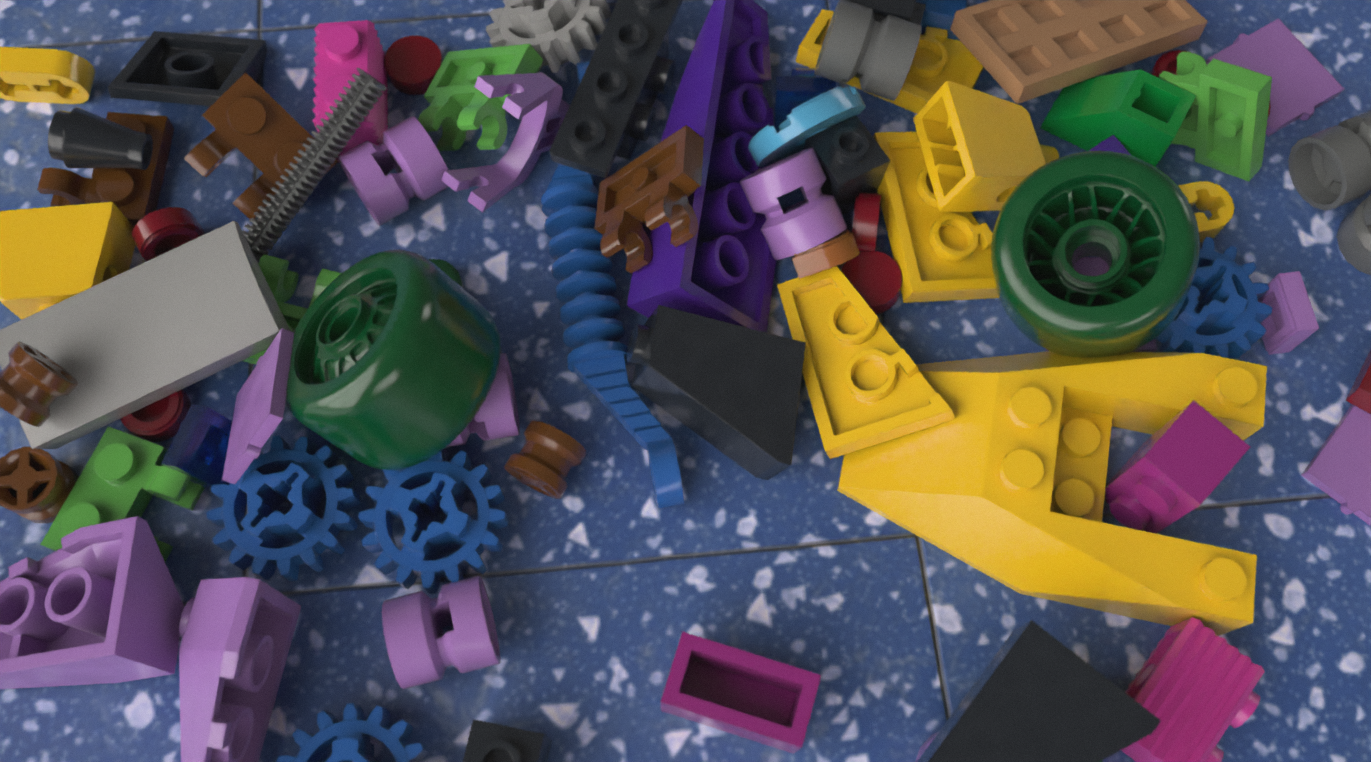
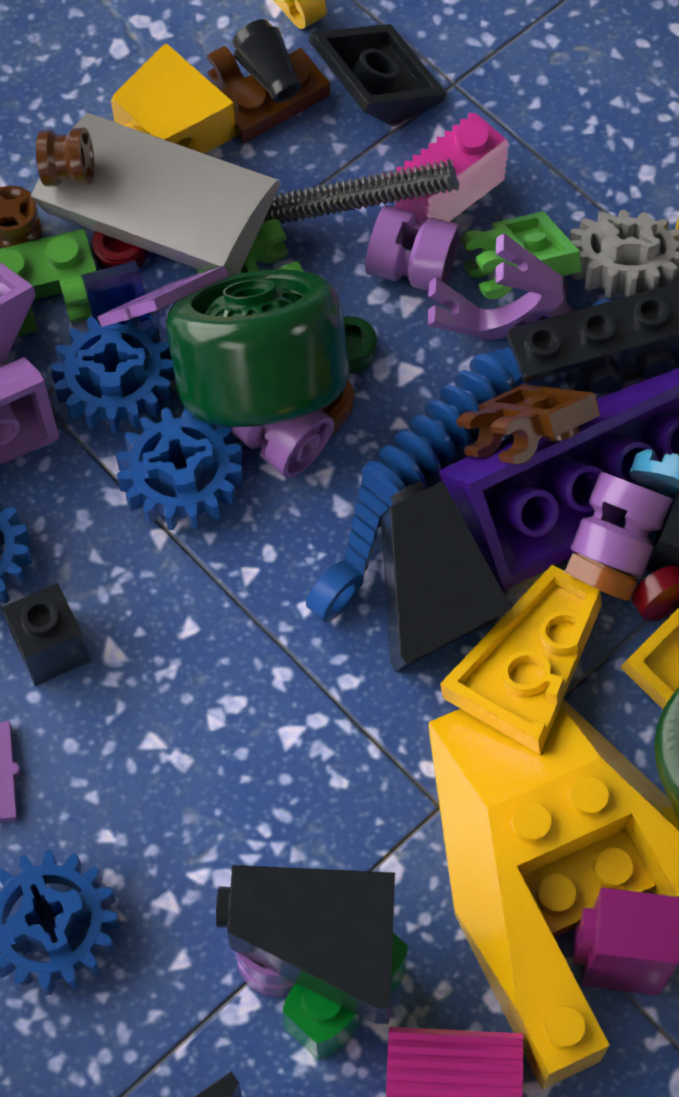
camera: 55 degrees right, 5 degrees down
dark red tile [132,207,205,262] -> none
reddish brown plate [184,72,338,219] -> none
medium lavender wheel [382,576,501,689] -> none
dark red tile [384,35,443,95] -> none
reddish brown wheel [504,420,587,499] -> none
magenta piece [660,631,821,754] -> none
dark red tile [841,251,902,314] -> none

